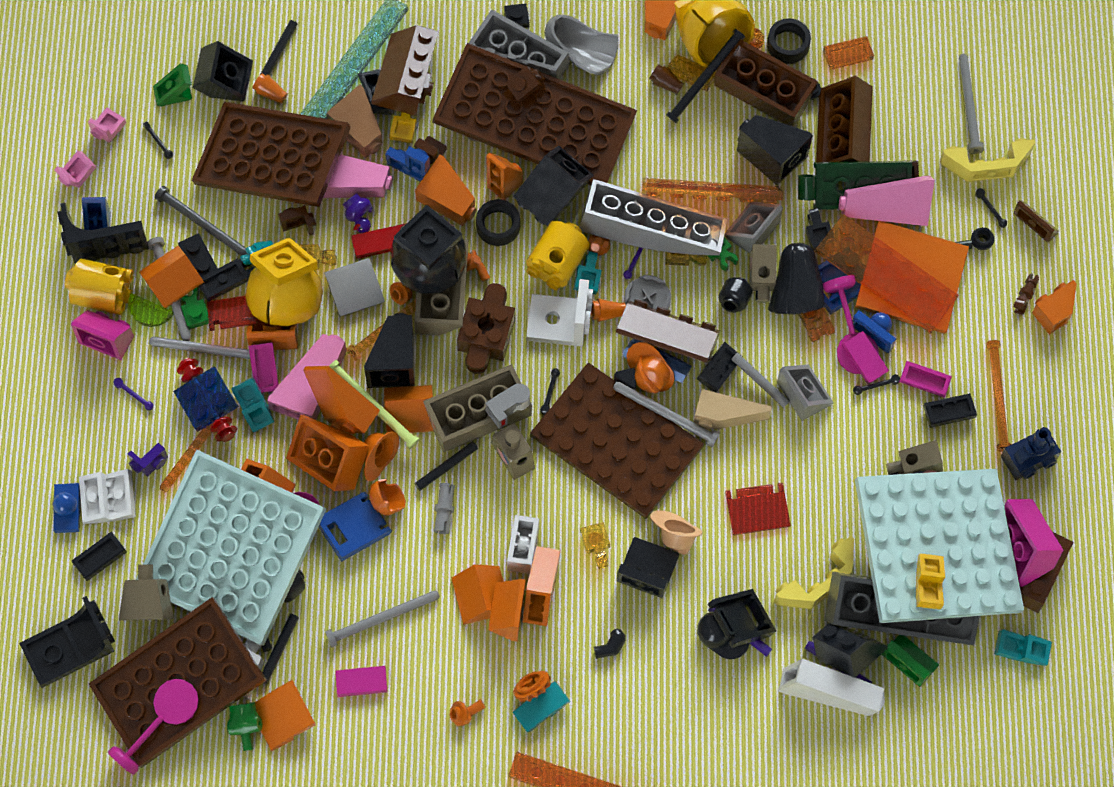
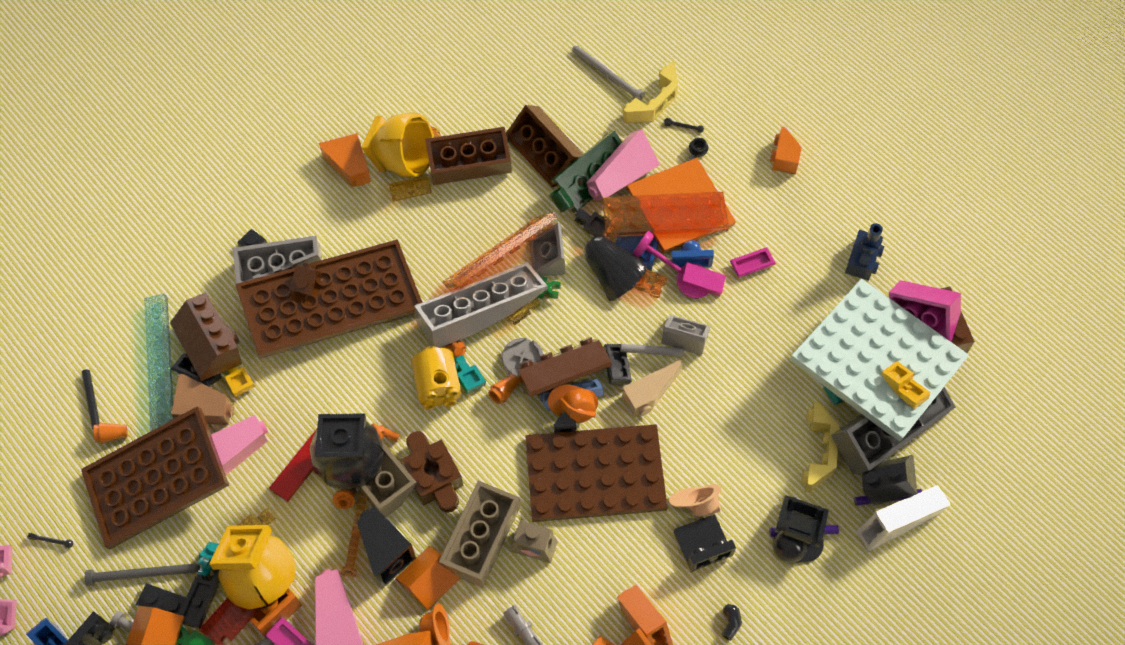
camera: 40 degrees left, 5 degrees down
green slope [153,63,192,107] -> none
black slope [193,41,253,102] -> none
reddish brown bracket [278,205,316,236] -> none
orange slope [303,366,380,434] -> none
light grey slope [324,258,385,317] -> none
yellowish green bar [329,360,420,449] -> none
dark purple animal [342,193,373,233] -> none
blue plate [386,146,430,182] -> none
reddish brown bracket [414,136,447,165] -> none
black bar [414,441,478,491] -> none
orange slope [415,155,477,226] -> none
black tyre [476,199,520,246] -> none
light grey leg [485,384,530,430] -> none
orange slope [486,152,523,200] -> none
white brick [507,515,539,574] -> none
black slope [513,145,594,226] -> none
white bracket [526,279,593,347] -> none
black hinge [540,368,560,415] -> none
light grey hair [545,15,619,75] -> none
clear yellow plate [580,522,610,569] -> none
light grey bar [613,382,720,447] -> none
dark purple hinge [623,247,643,279] -> none
reddish brown cone [649,64,684,95] -> none
black bar [666,28,745,123] -> none
black head [718,277,753,313] -> none
clear red piece [725,482,791,535] -> none
black slope [737,115,813,185] -> none
dark tan torso [749,244,777,303] -> none
black tyre [767,18,811,64] -> none
clear orange tile [823,36,874,70] -> none
black hinge [853,374,900,395] -> none
green panel [882,635,939,687] -> none
dark tan torso [886,440,943,475] -> none
black plate [923,393,977,428] -> none
clear orange bar [986,340,1011,452] -> none
teal slope [994,629,1052,666] -> none
reddish brown slope [1013,200,1059,242] -> none
reddish brown piece [1013,273,1039,315] -> none

